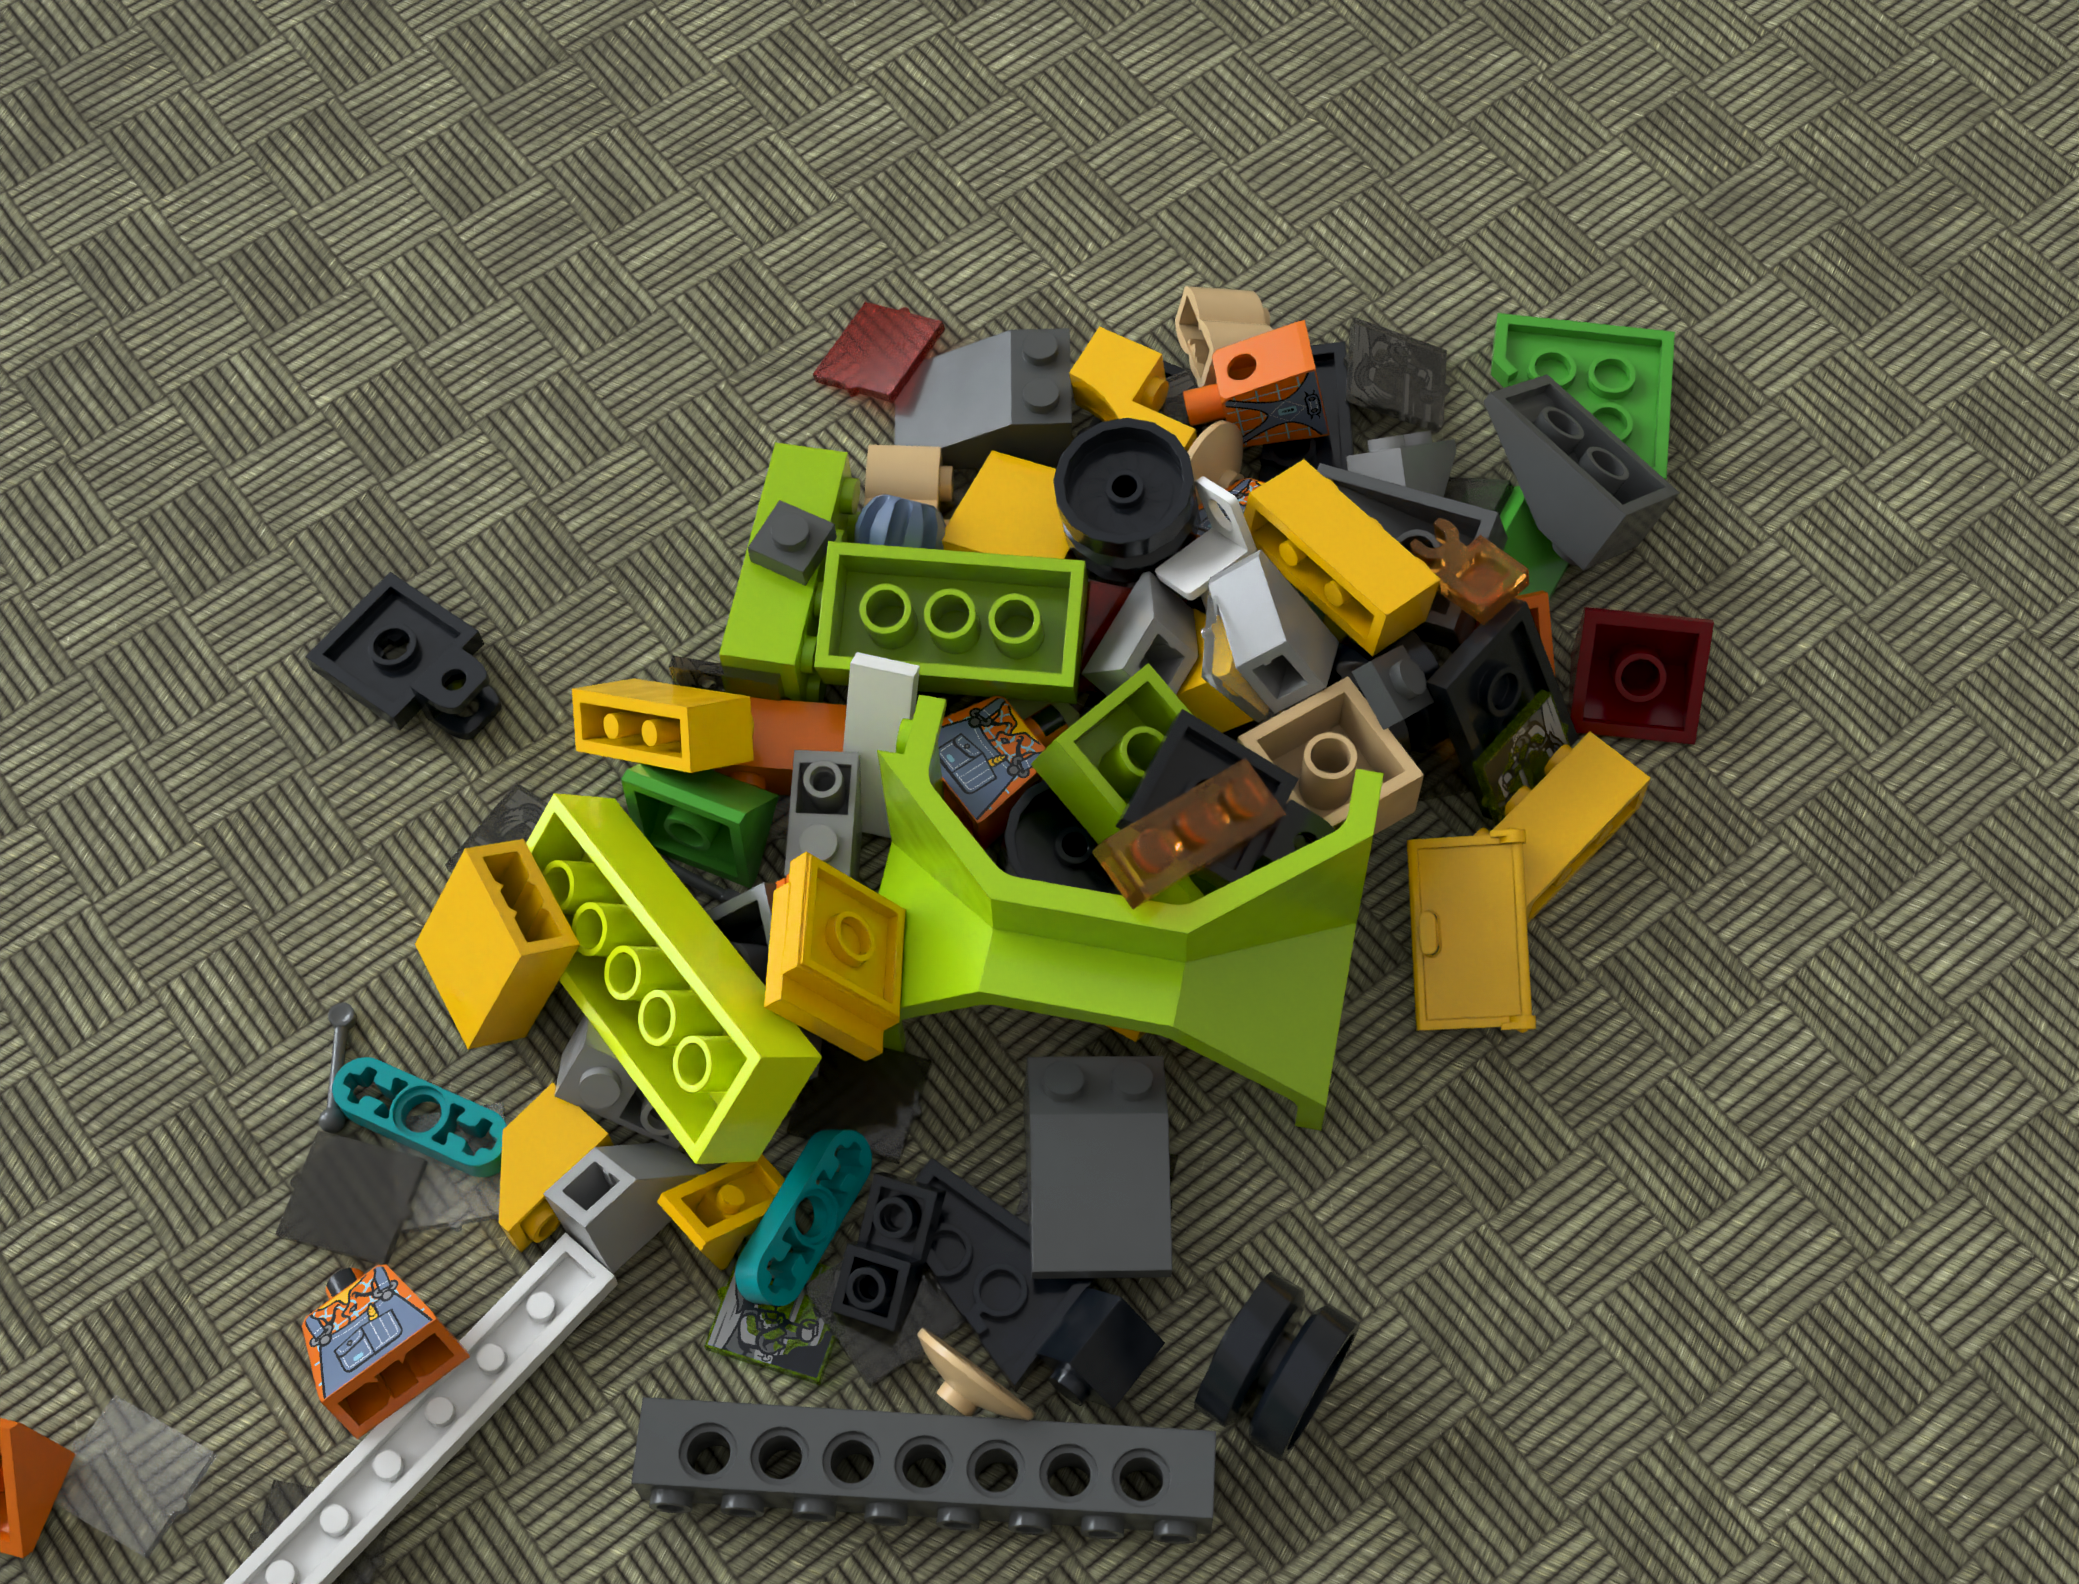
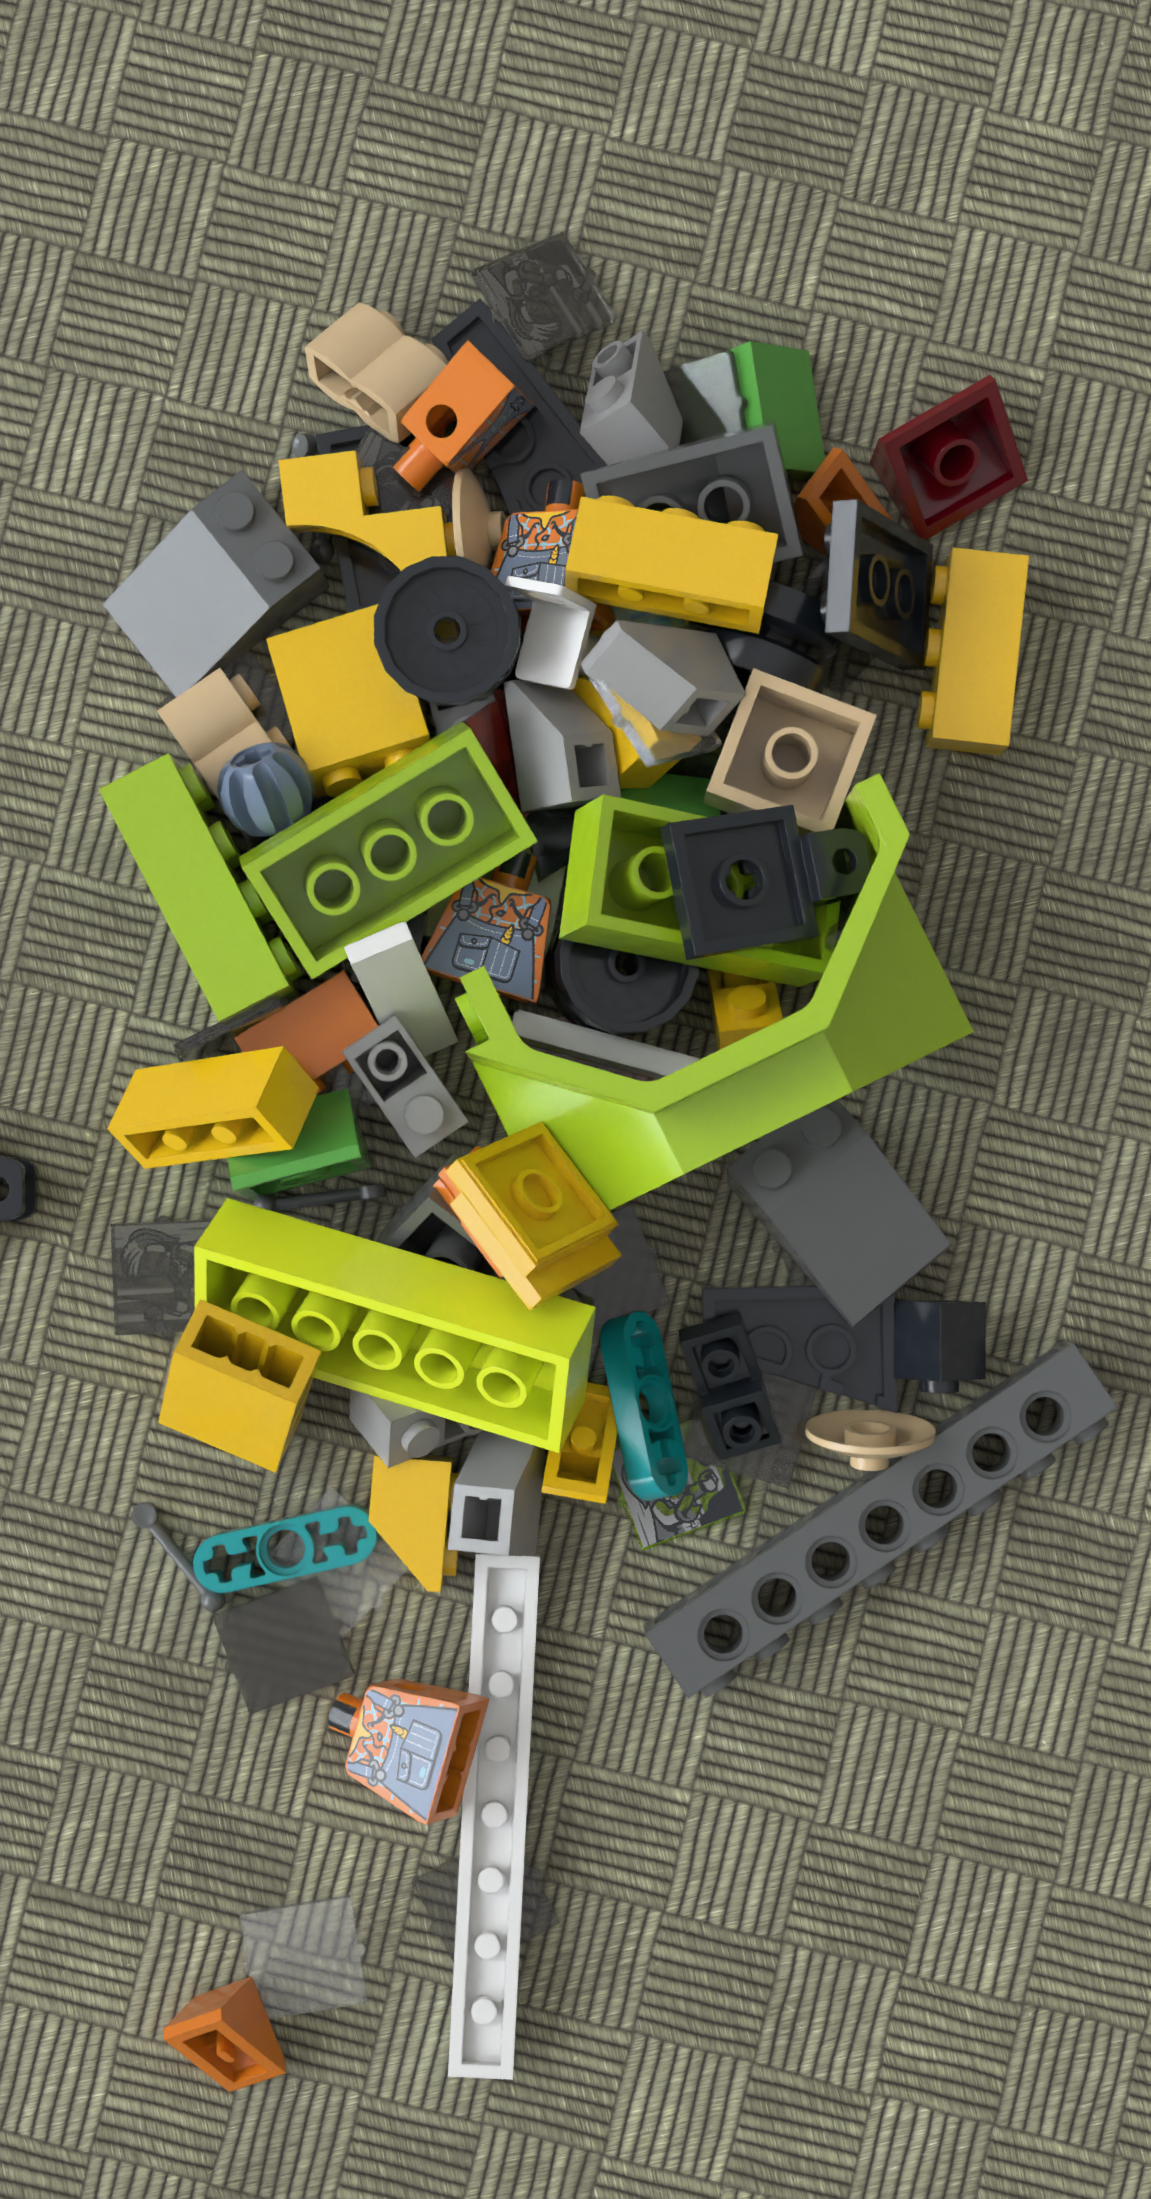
camera: 40 degrees left, 25 degrees up
dark grey plate [748,500,837,586] -> none
clear red piece [813,302,945,403] -> none
clear orange plate [1092,758,1286,910] -> none
black wheel [1194,1271,1360,1461] -> none
dark grey plate [1352,645,1434,730] -> none
yellow door [1407,827,1536,1033] -> none
clear orange plate [1410,518,1530,625] -> none
piece [1472,689,1570,826] -> none
dark grey slope [1484,374,1680,571] -> none
bright green plate [1490,313,1675,480] -> none

